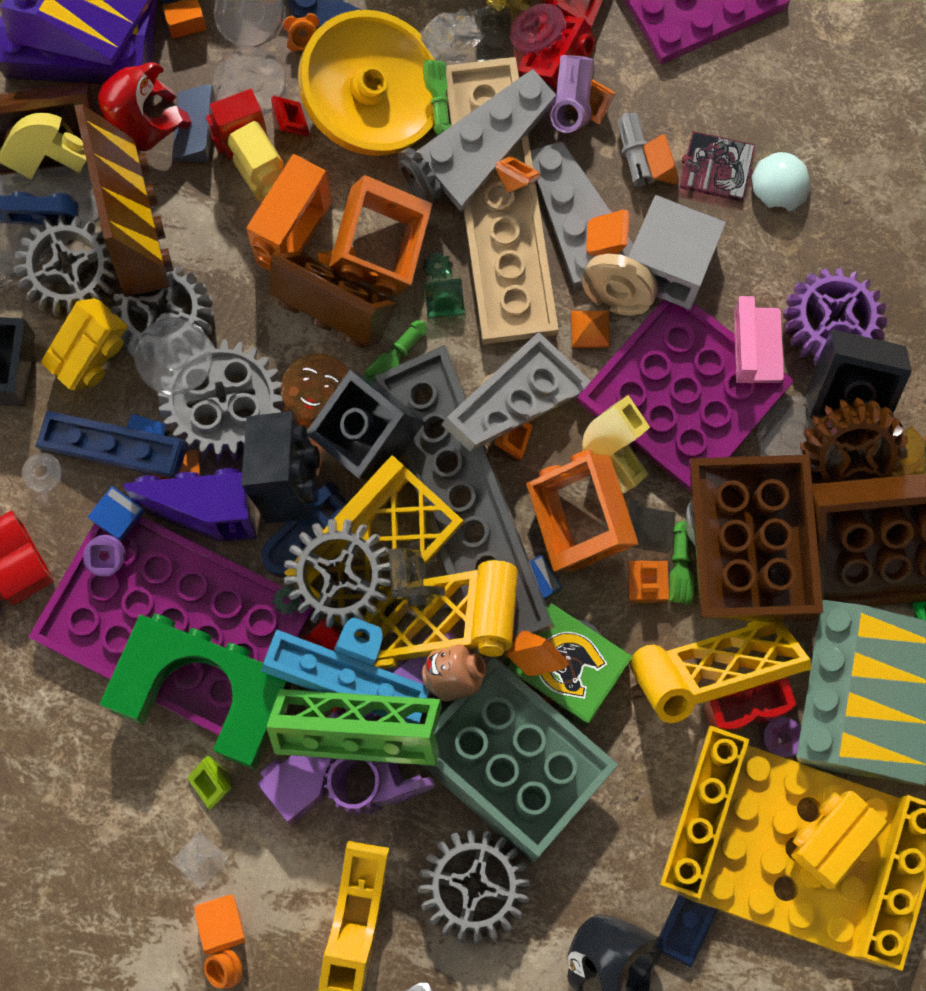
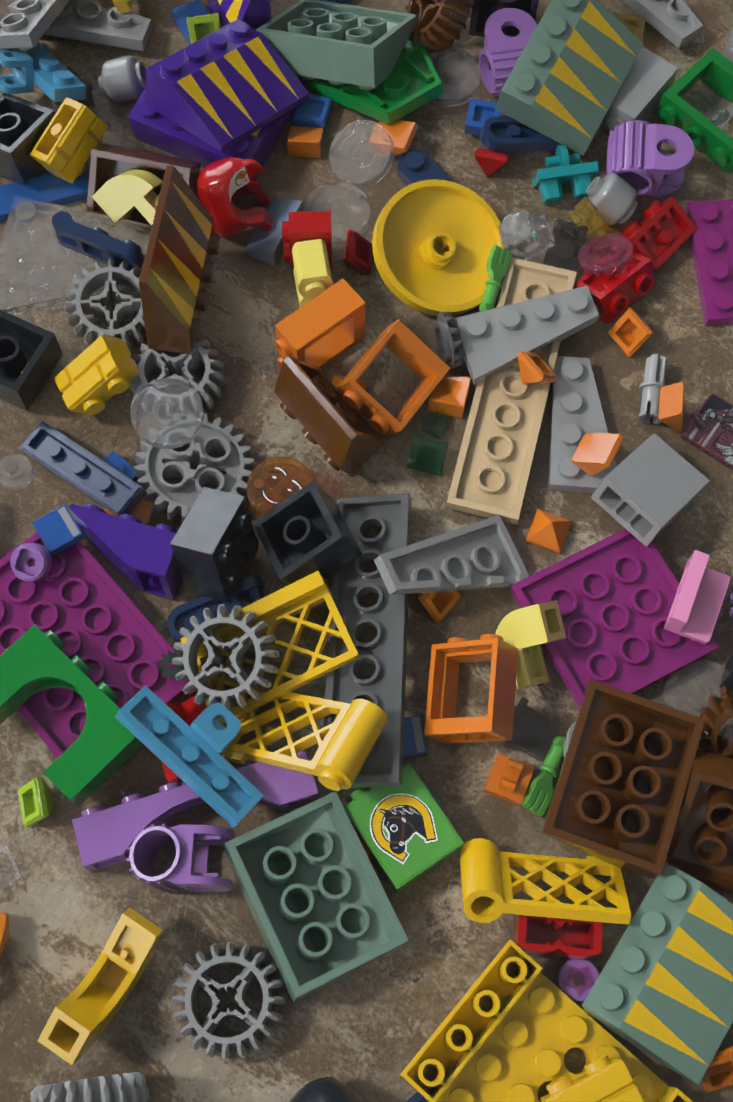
camera: 20 degrees right, 5 degrees down
bright green fence [266,689,442,766] -> none
orange plate [283,13,319,52] -> none
bright green piece [364,320,427,382] -> none
clear smoke bracket [389,548,445,607] -> none
nougat head [422,644,486,702] -> none
orange slope [506,630,569,676] -> none
lavender piece [550,55,594,133] -> none
tan tile [581,254,658,316] -> none
none -> orange slope [428,376,471,419]

